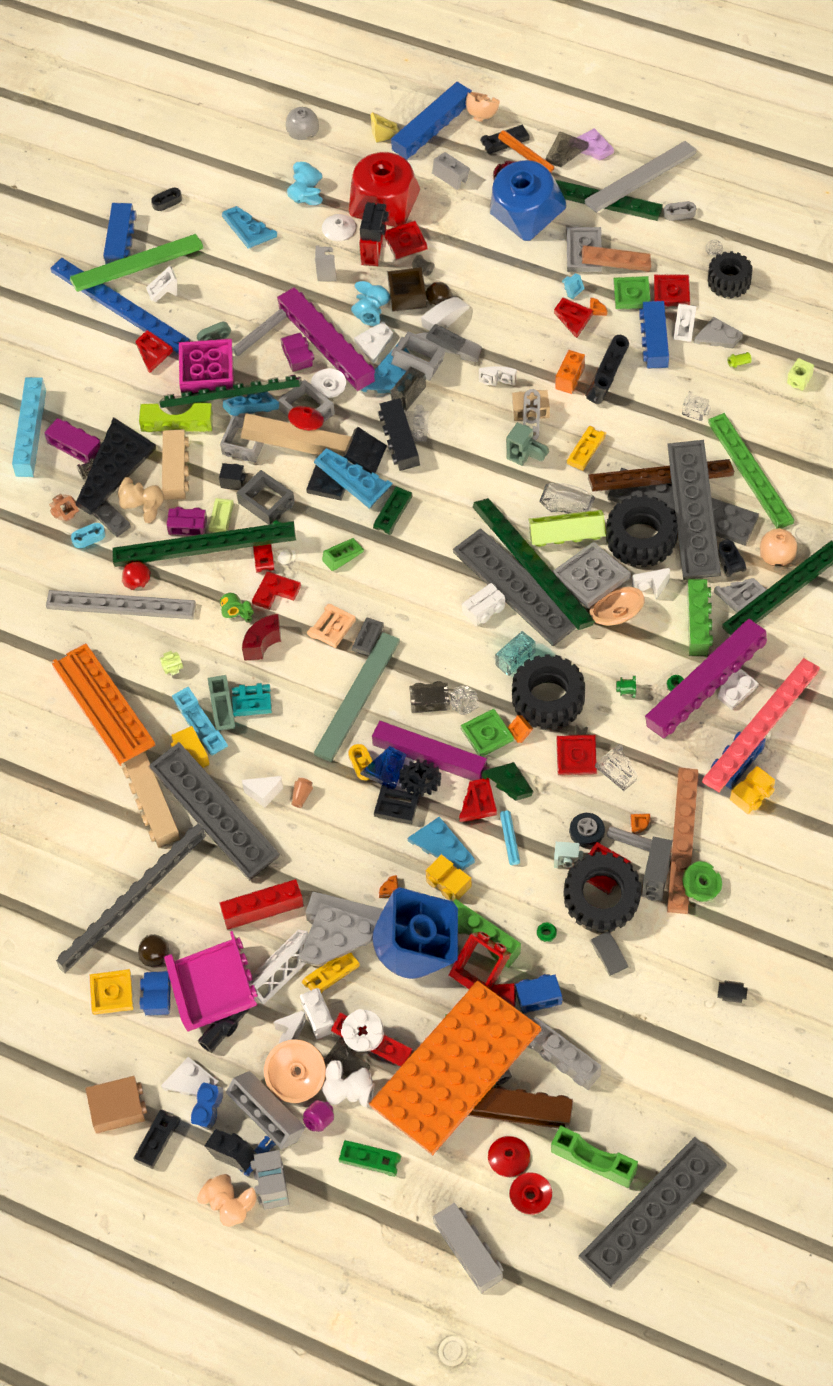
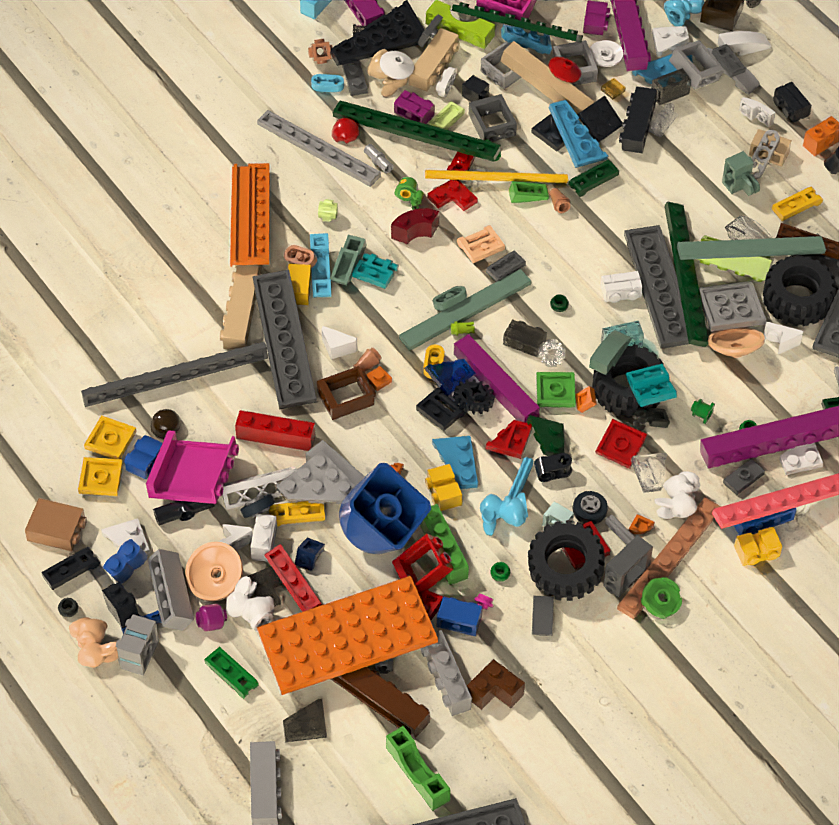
camera: 25 degrees right, 5 degrees down
white plate [341,1009,384,1052] -> none
dark brown hair [426,282,453,305] -> none
red dish [488,1136,530,1177] -> none
red dish [509,1172,552,1215] -> none
bright green brick [687,579,713,656] -> none
black brick [717,980,748,1003] -> none
none -> pearl dark grey plate [58,598,78,617]
none -> yellow plate [78,457,123,496]
none -> black wheel [240,494,275,518]
none -> clear smoke wing [283,699,327,742]
none -> nougat plate [284,245,317,268]
none -> dark blue bracket [295,537,325,571]
none -> reddish brown window [317,366,376,420]
none -> light grey pin [364,144,393,174]
none -> orange plate [367,366,392,391]
none -> white dish [380,51,414,79]
none -> dark grey plate [418,14,443,48]
none -> yellow piece [425,170,568,183]
none -> sand green plate [432,286,467,311]
none -> white plate [436,67,457,97]
none -> lime pin [451,321,475,336]
none -> reddish brown brick [467,659,525,710]
none -> dark pink plate [474,593,494,610]
none -> medium azure animal [480,493,528,536]
none -> black piece [534,453,572,482]
none -> nougat cone [549,188,571,213]
none -> dark green plate [550,294,569,312]
none -> sand green slope [589,330,632,375]
none -> clear yellow tile [601,78,626,100]
none -> teal slope [626,364,677,407]
none -> pearl dark grey plate [634,407,670,428]
none -> white animal [654,471,701,519]
none -> sand green tile [677,236,826,260]
none -> dark grey plate [723,458,765,495]
none -> black brick [773,82,812,123]

